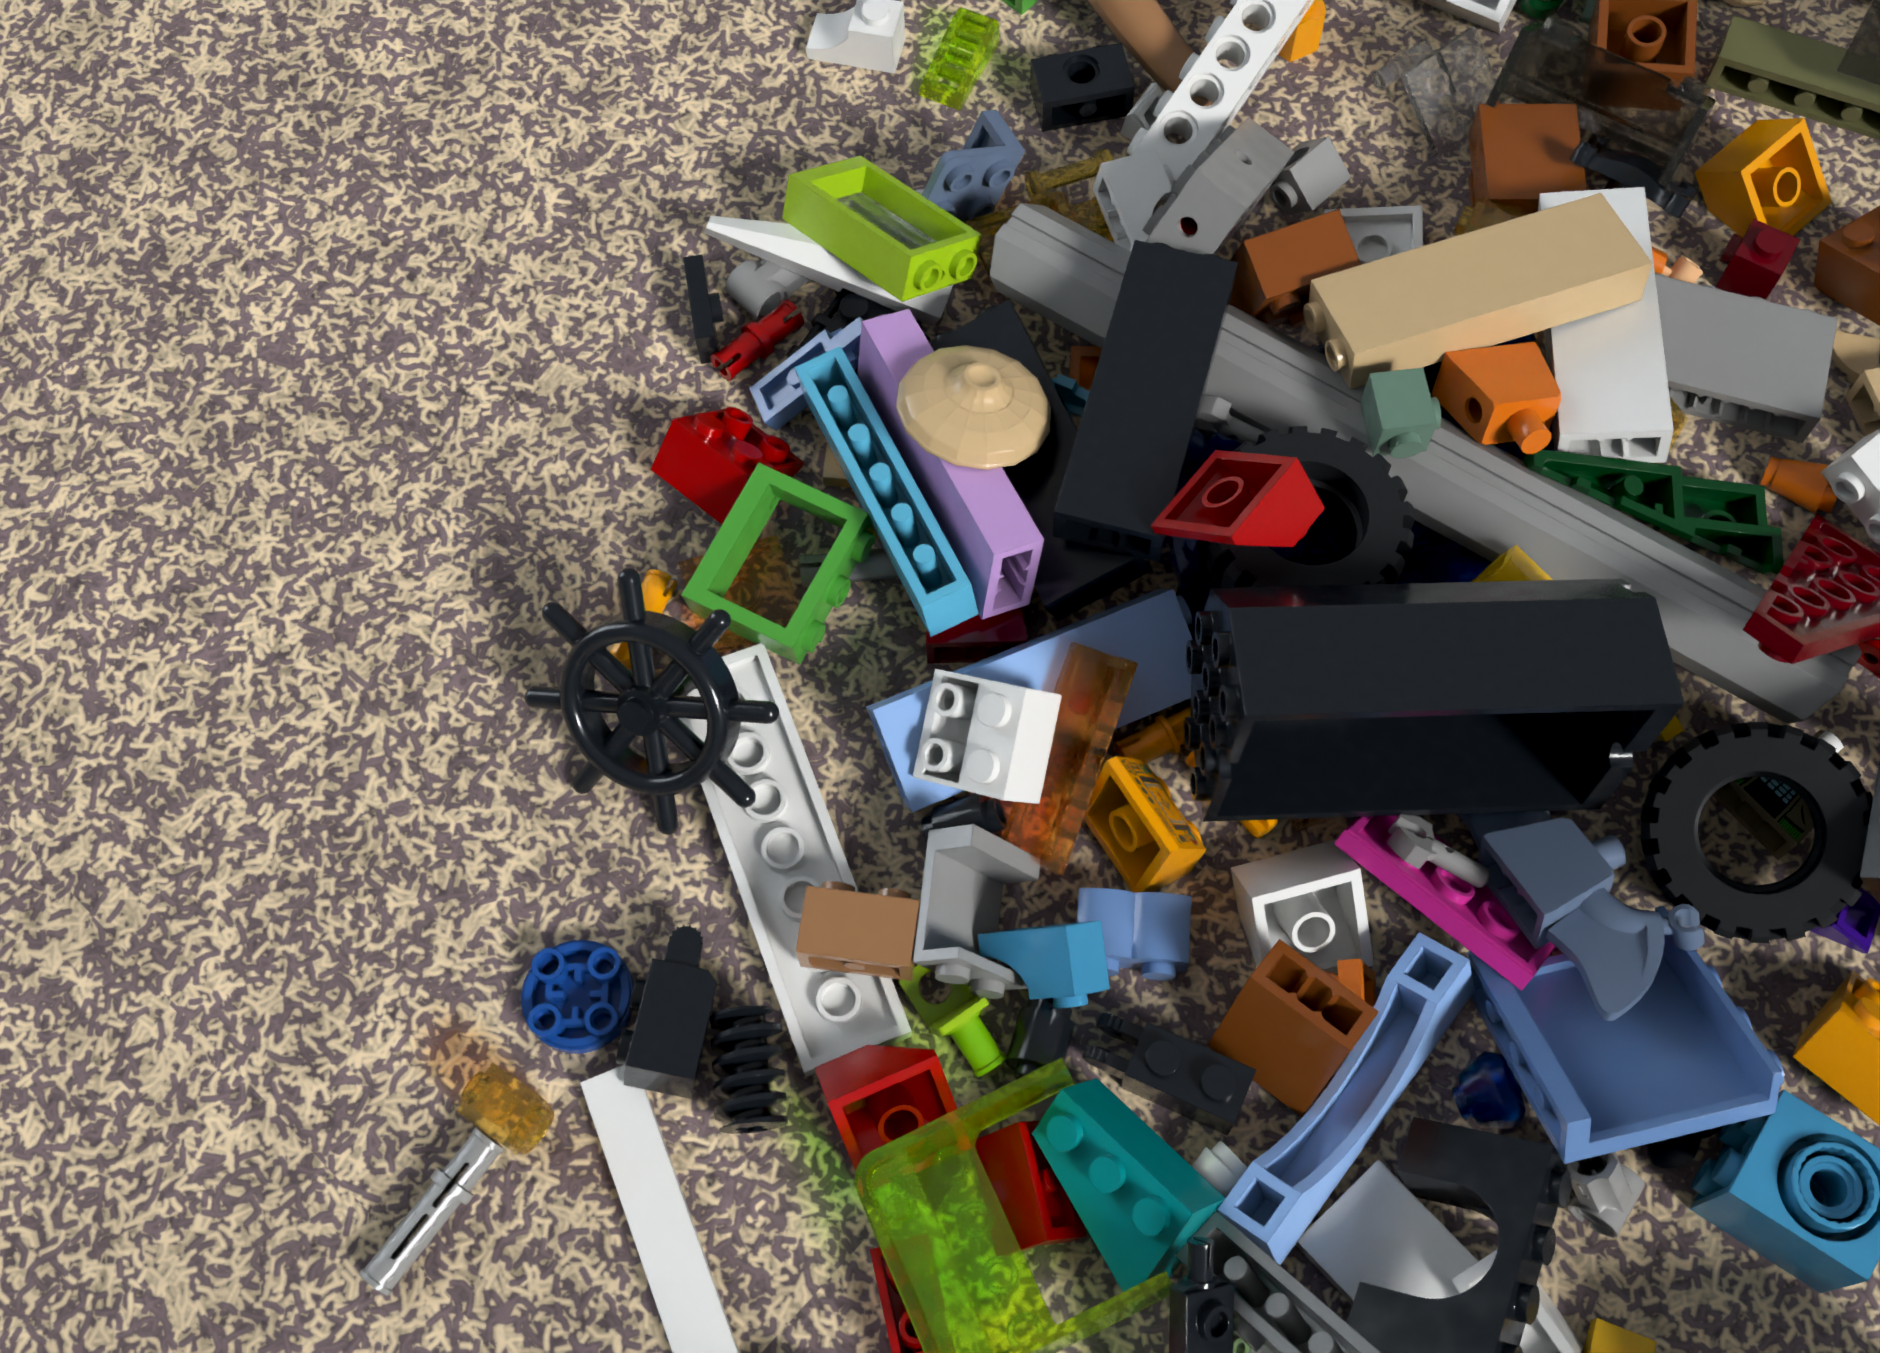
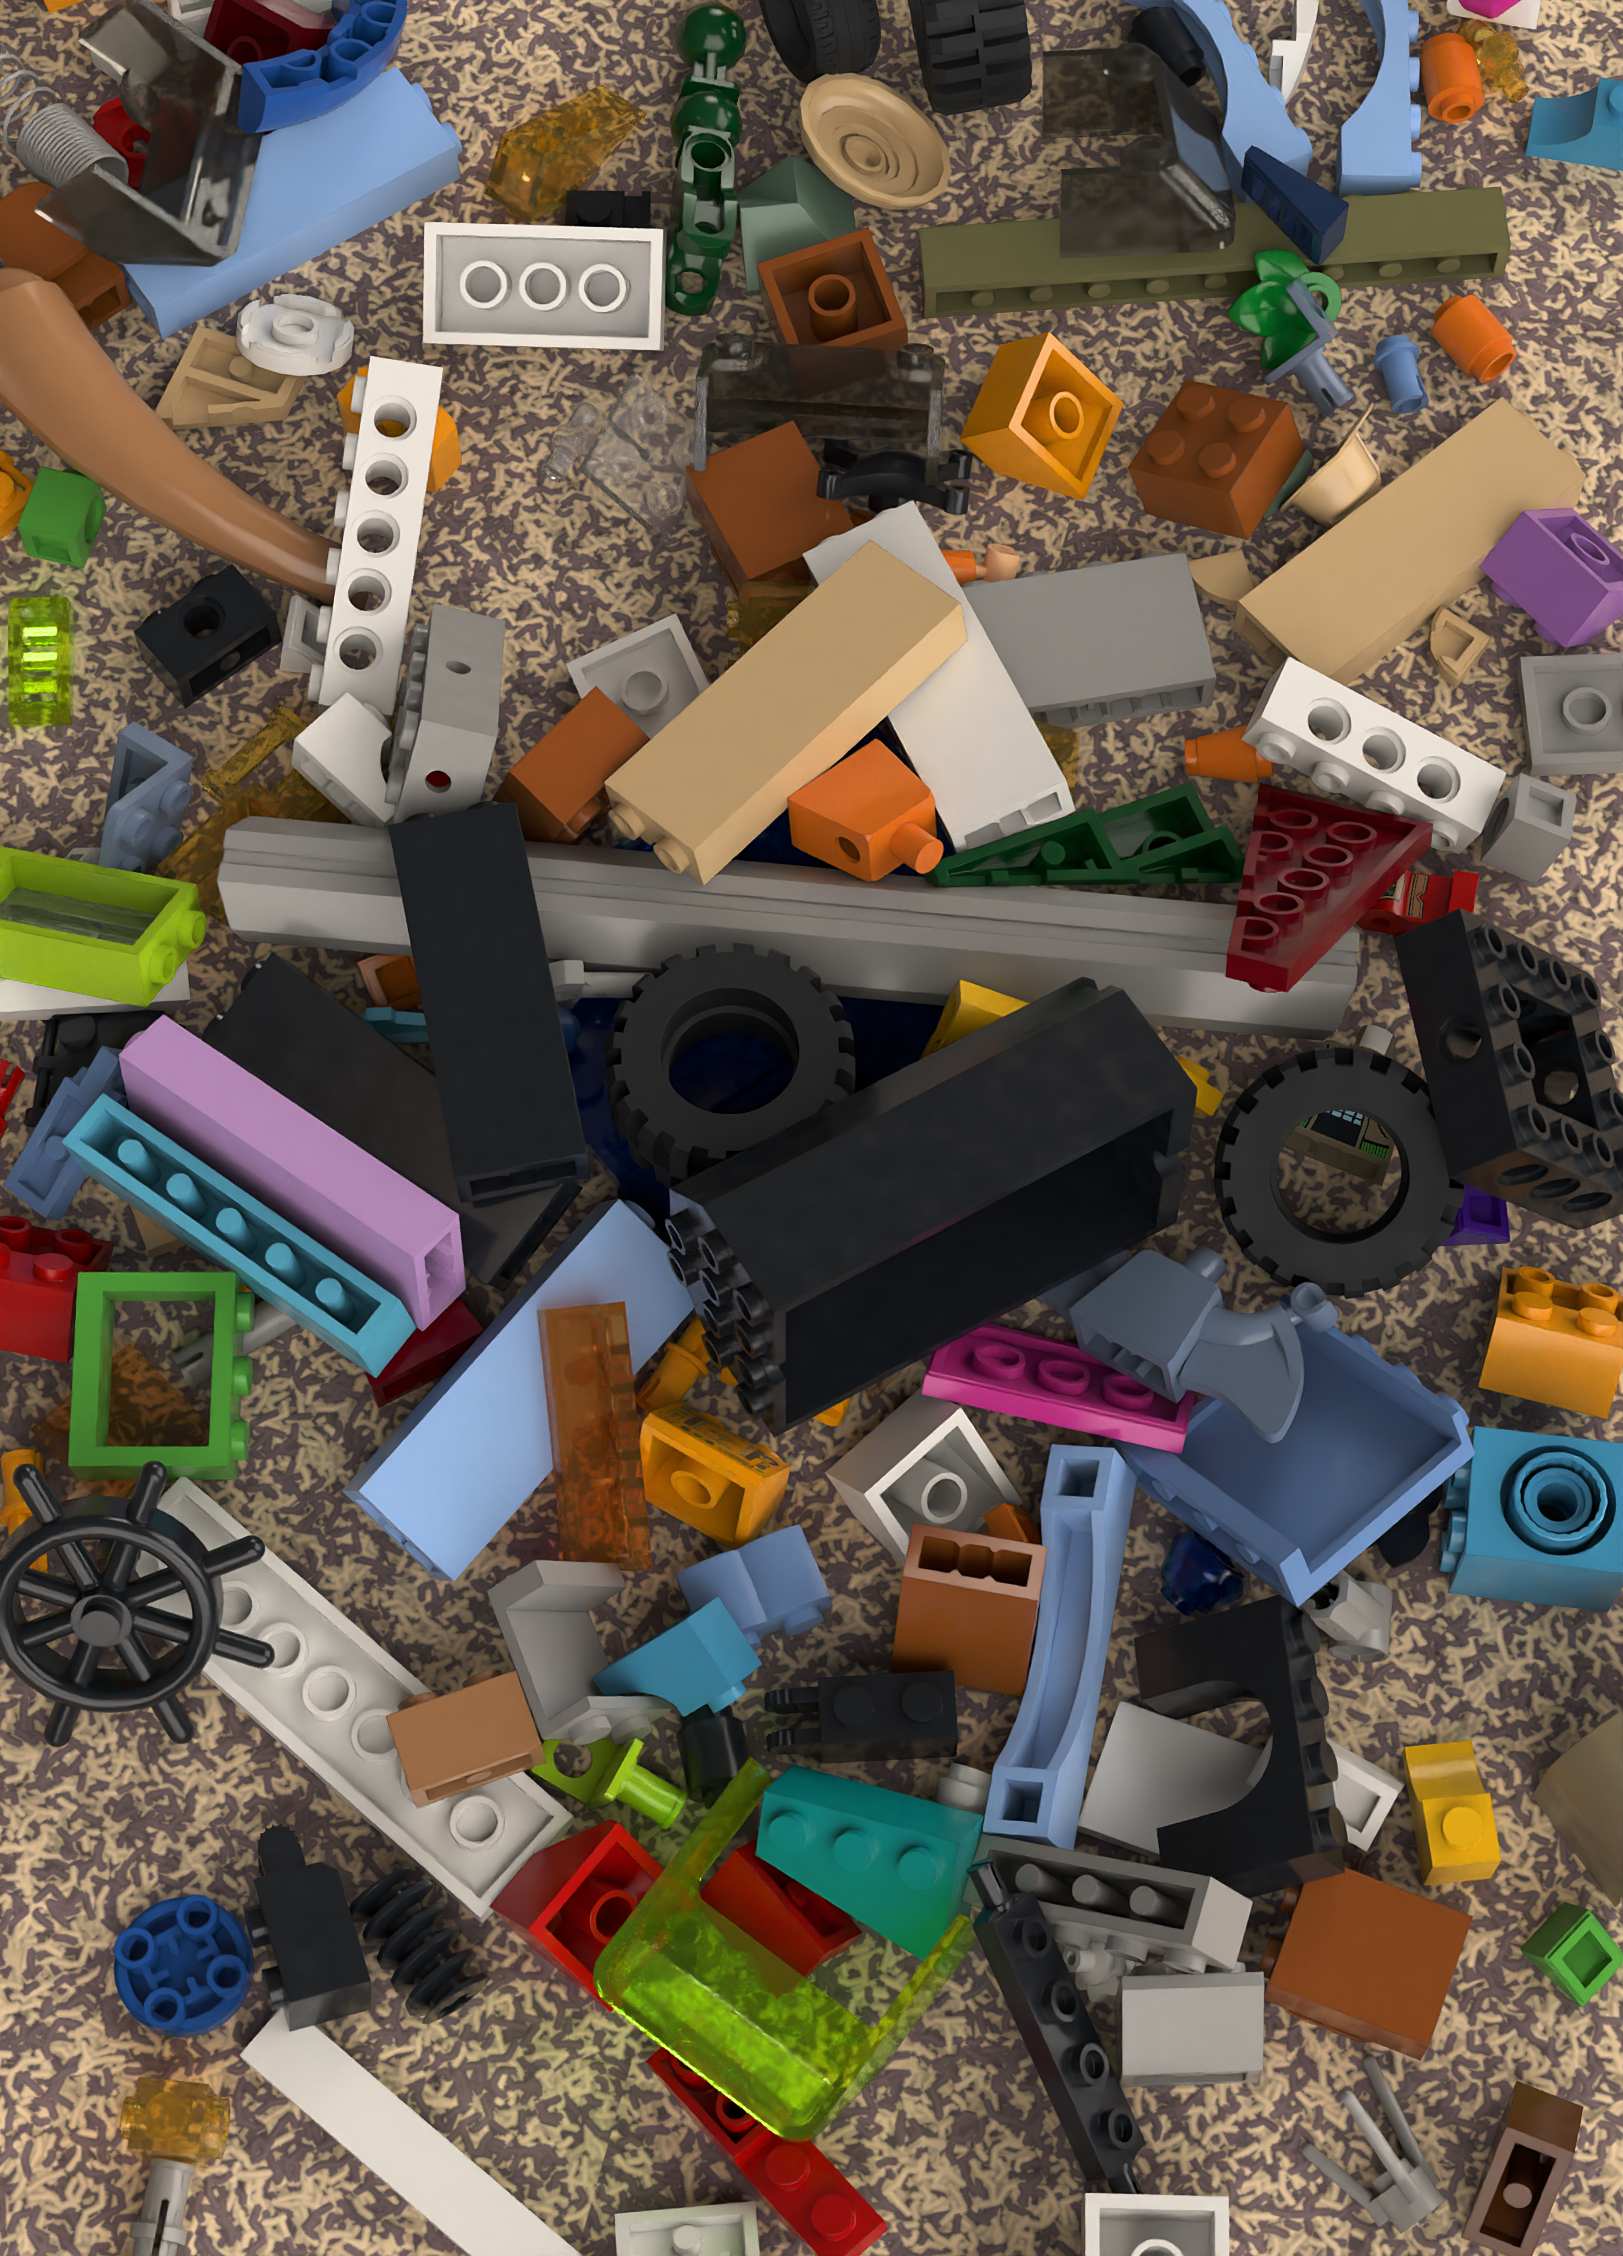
camera: 30 degrees left, 0 degrees up
tan hat [896,345,1051,470] -> none
white slope [913,668,1062,804] -> none
black brick [921,793,1007,845] -> none
red slope [1150,450,1325,547] -> none
light grey brick [1269,136,1351,215] -> none
sand green brick [1360,367,1441,458] -> none
light grey bar [1387,814,1490,888] -> none
dark red brick [1715,219,1801,300] -> none

